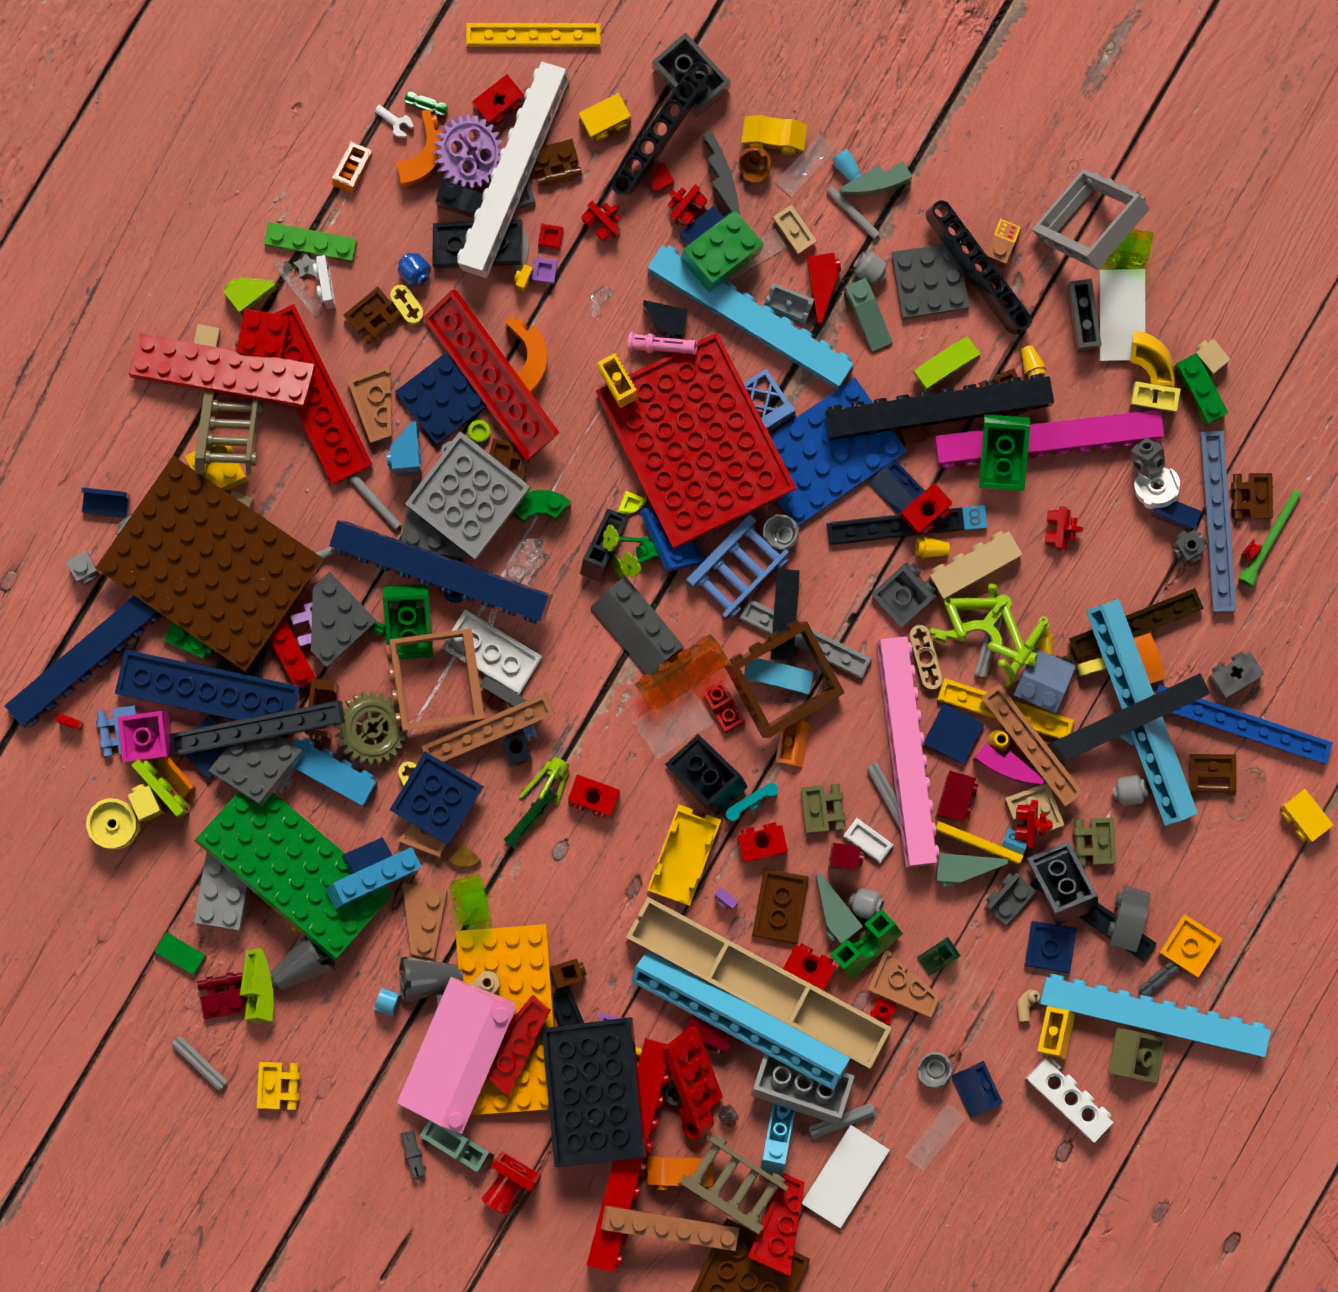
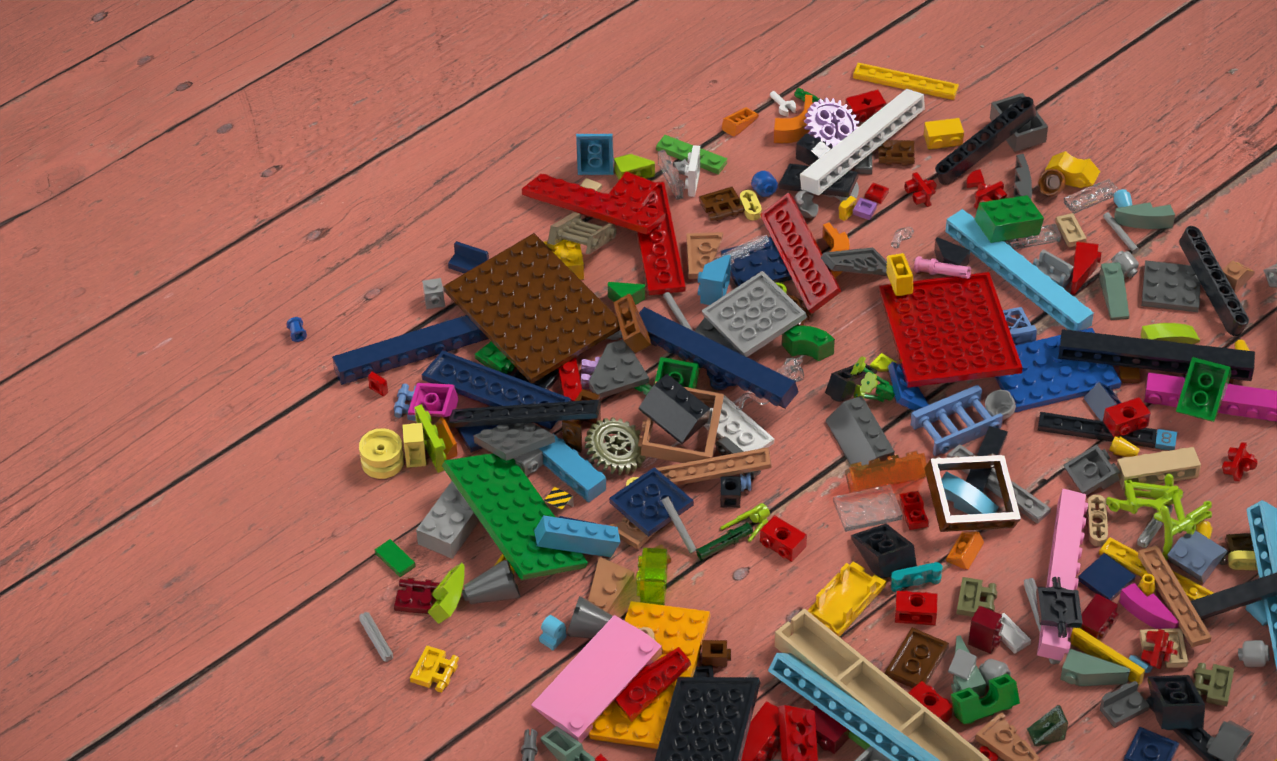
camera: 20 degrees right, 35 degrees down
medium lavender plate [715,887,738,909] -> none
none -> sticker [544,487,574,509]
none -> dark azure slope [576,134,614,175]
none -> green slope [607,282,645,305]
none -> dark orange slope [613,294,651,353]
none -> black slope [638,374,711,444]
none -> light grey bar [661,497,696,553]
none -> clear plate [714,235,769,264]
none -> light grey hair [794,190,818,218]
none -> dark grey wing [821,247,888,276]
none -> light grey slope [948,649,977,680]
none -> black plate [1036,576,1082,638]

